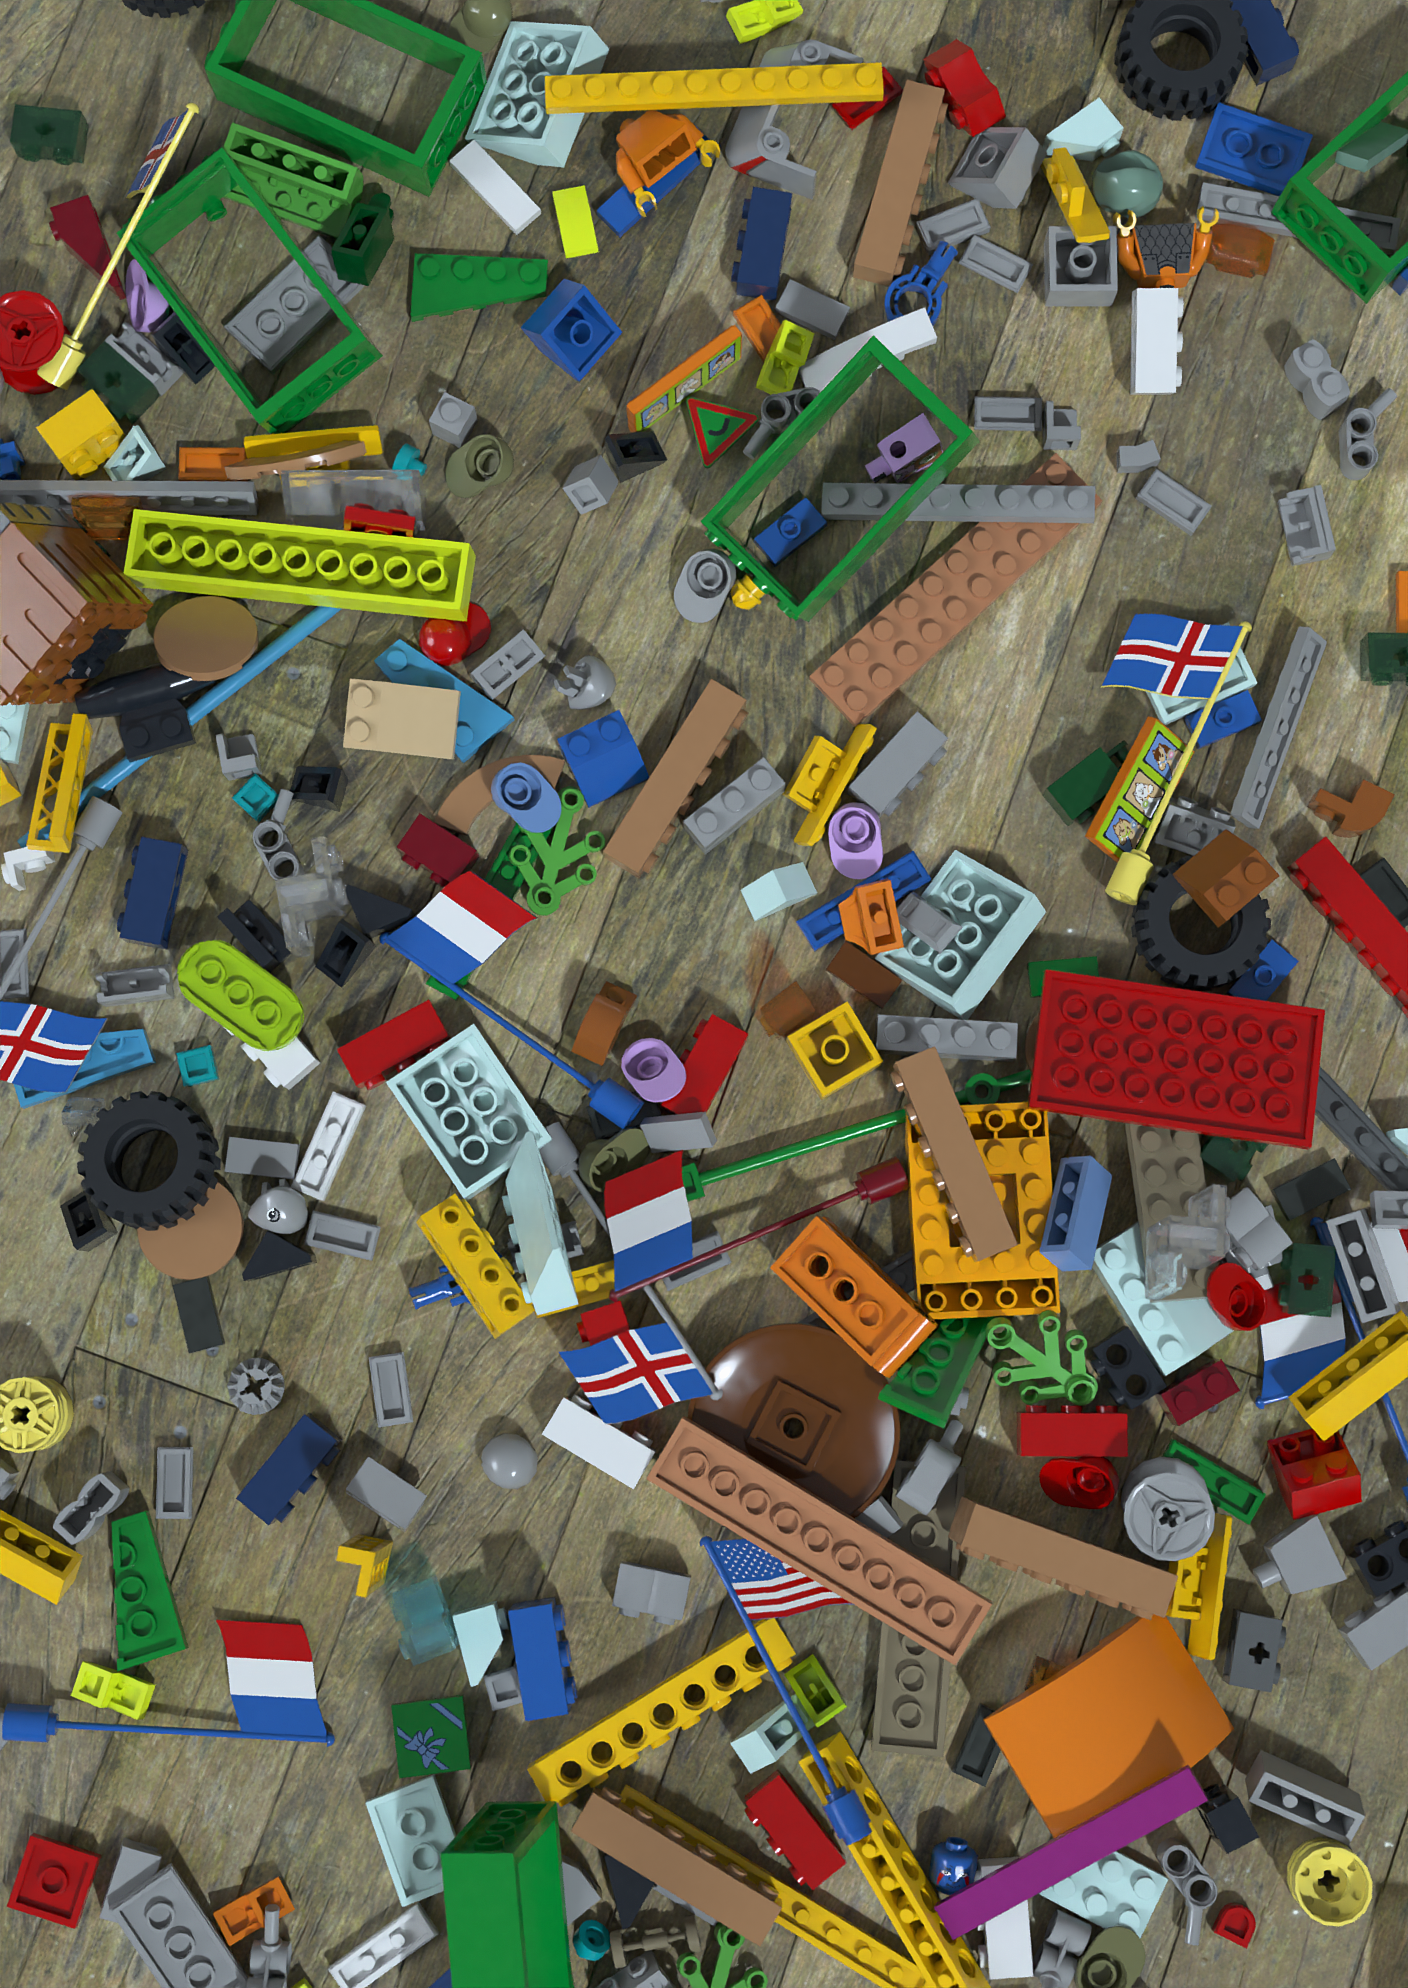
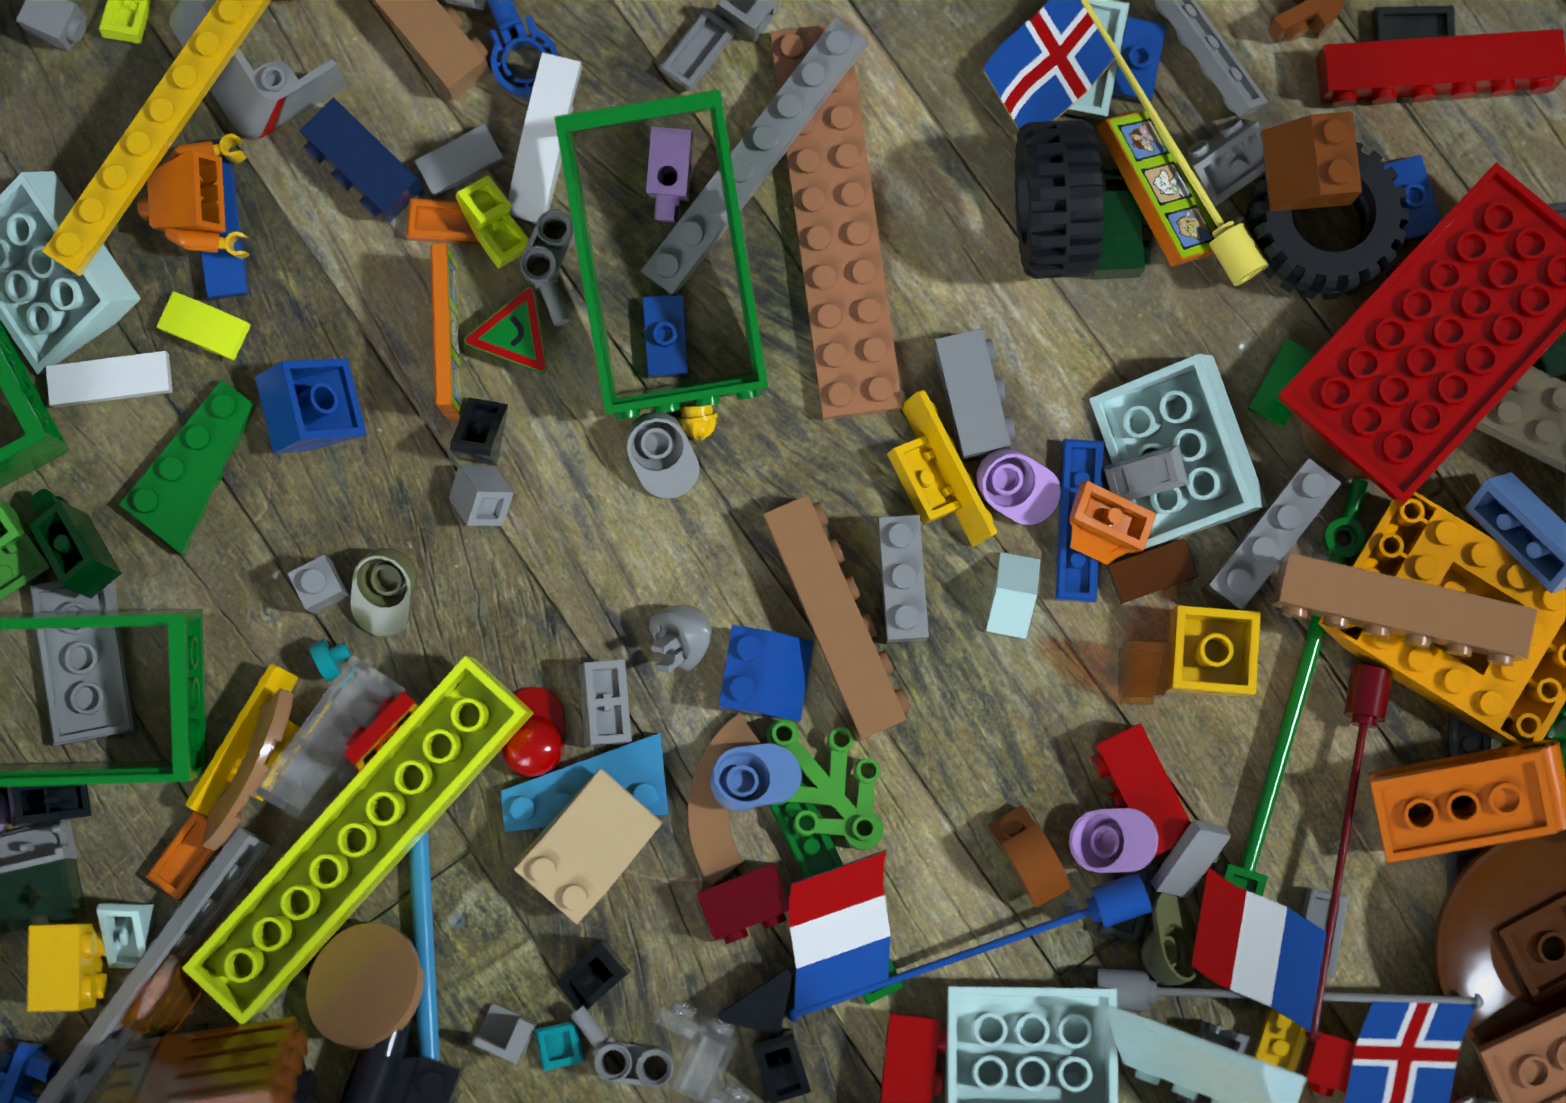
camera: 55 degrees left, 0 degrees up
none -> black tyre [1014,120,1103,279]

